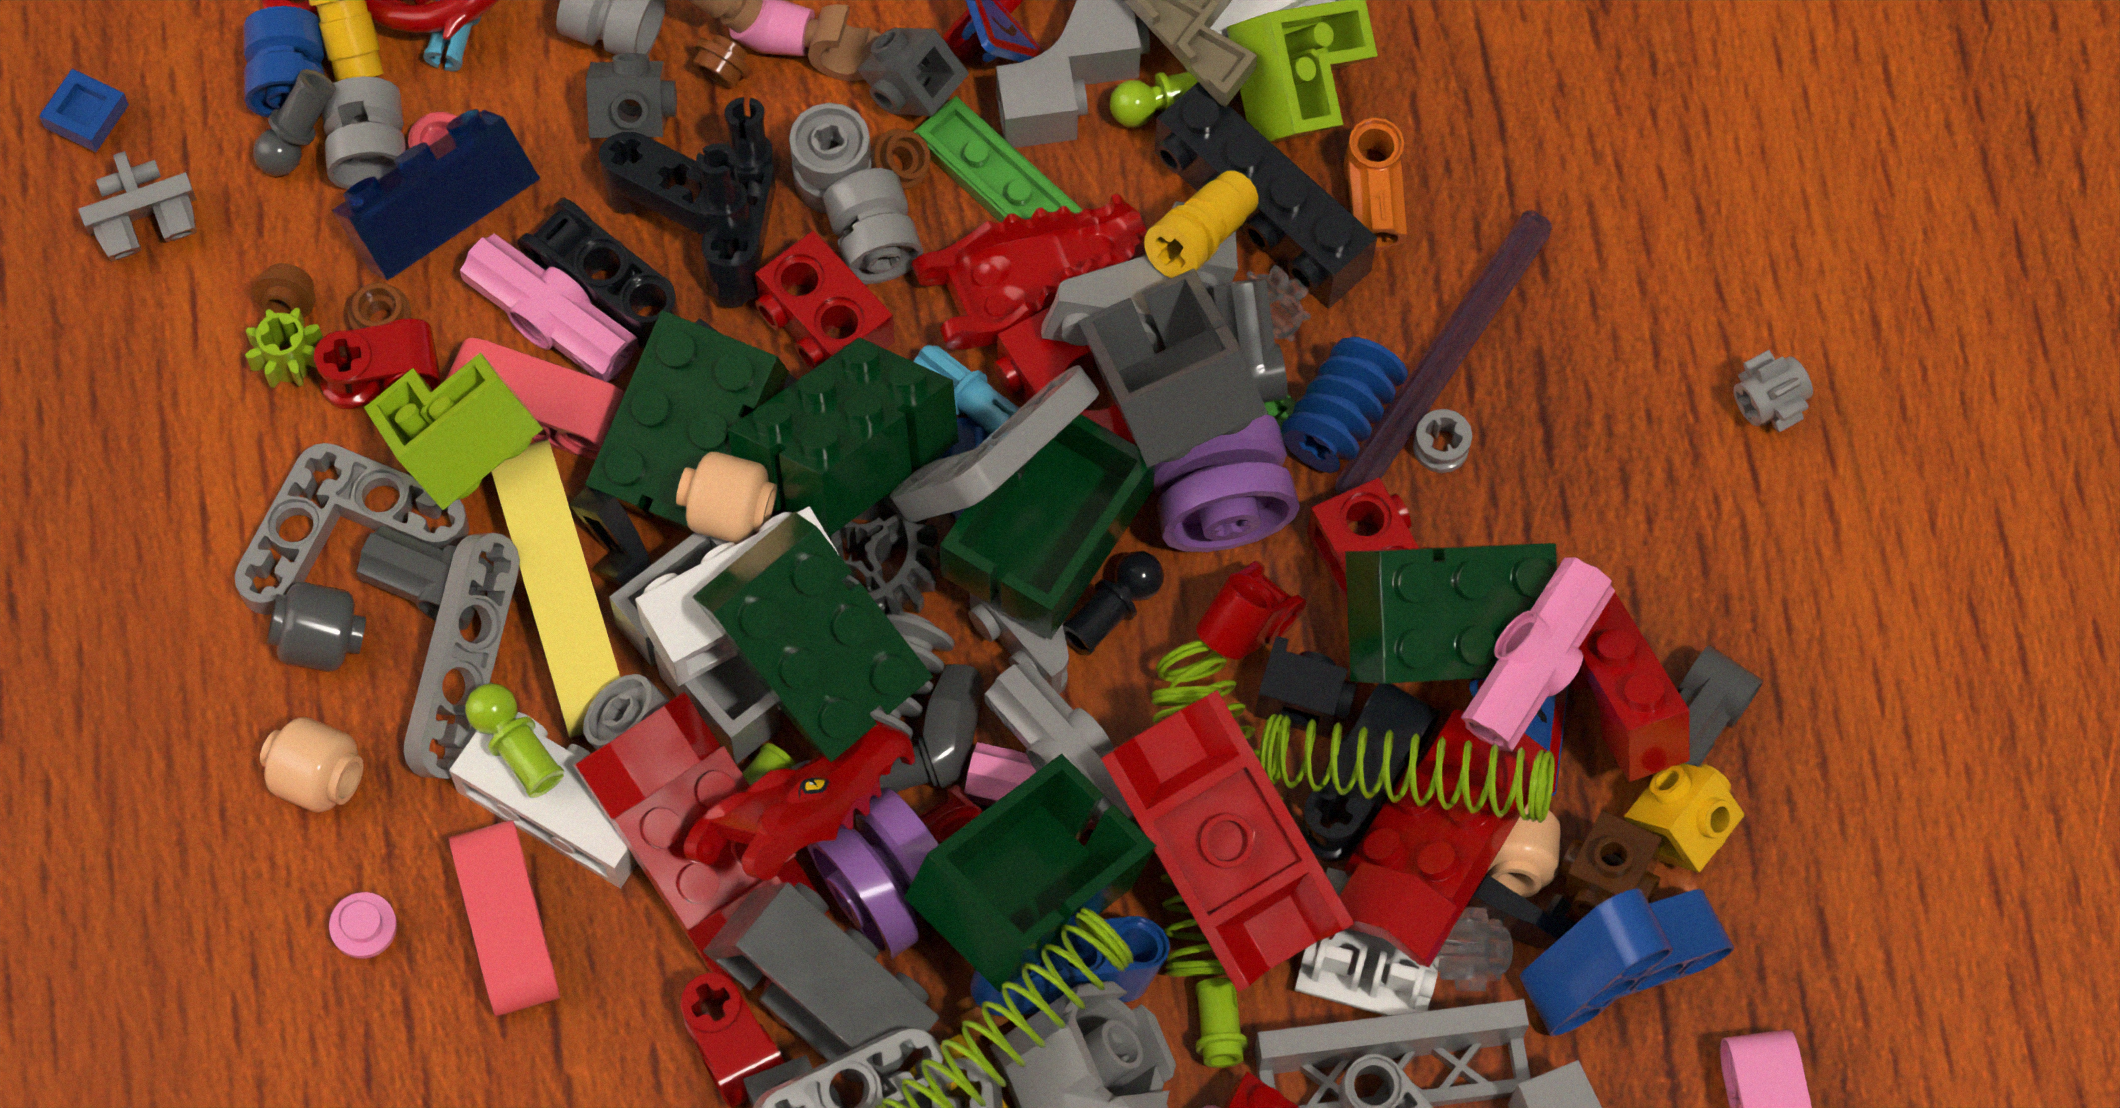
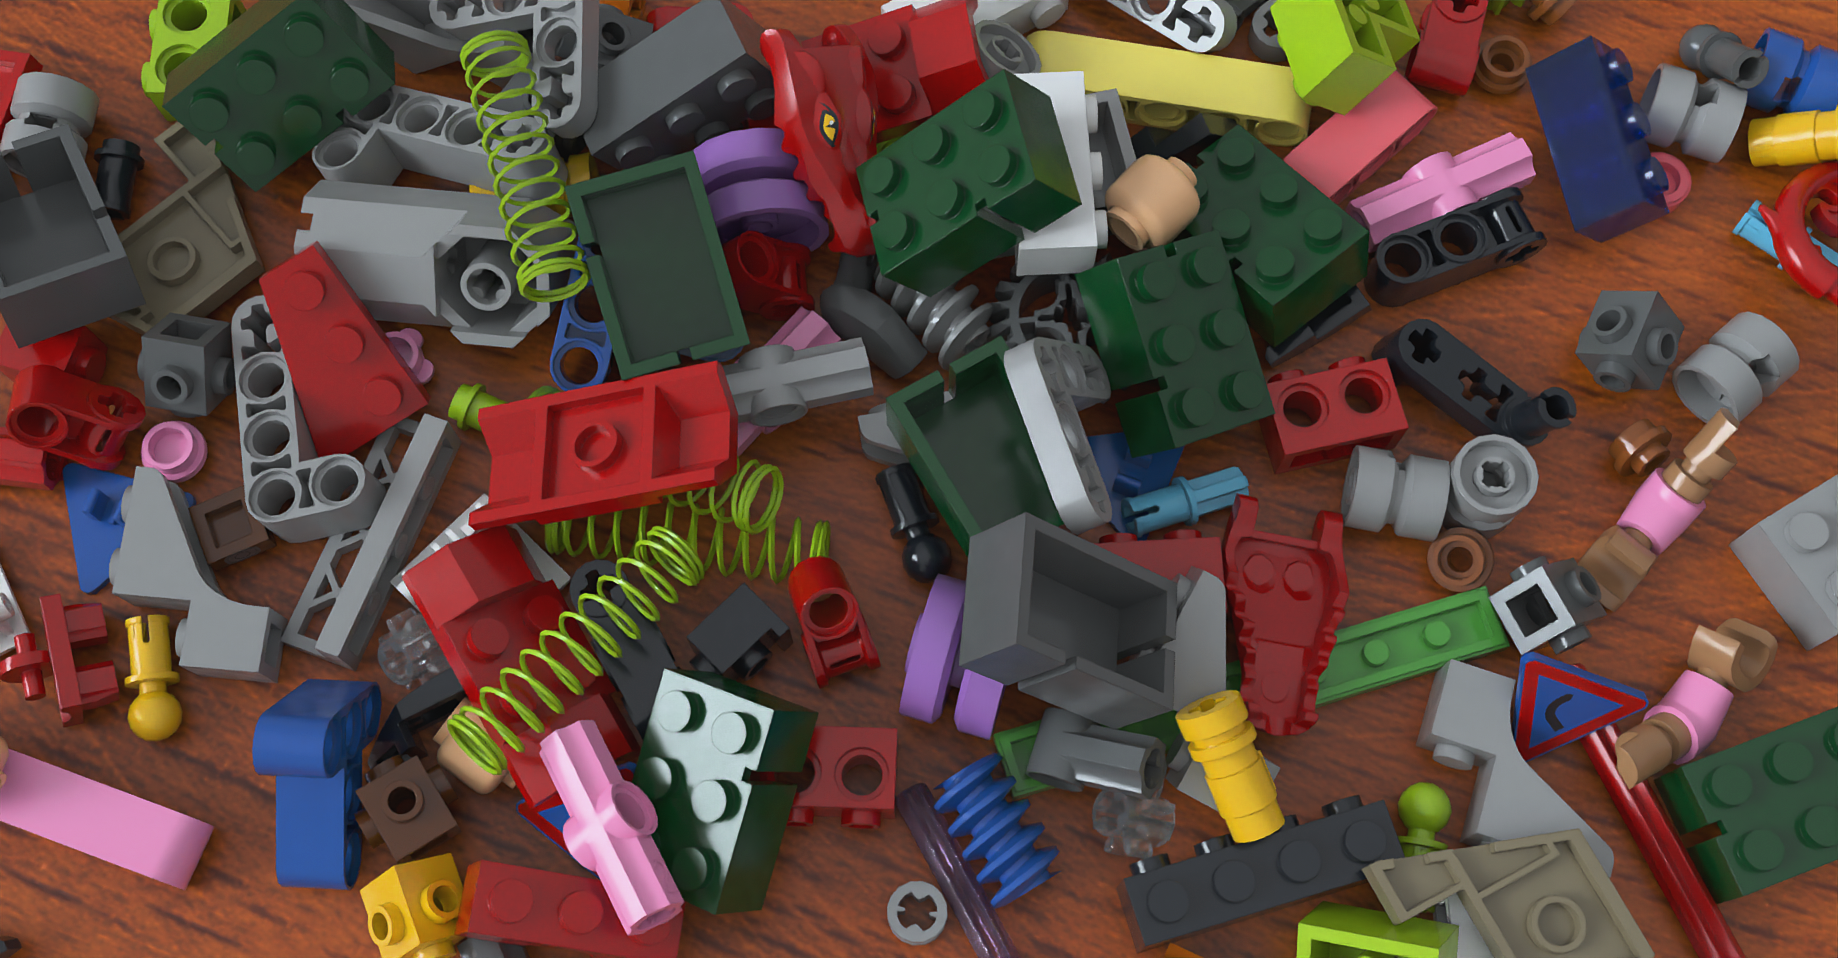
camera: 120 degrees right, 5 degrees up
black beam [598,132,752,240] -> none

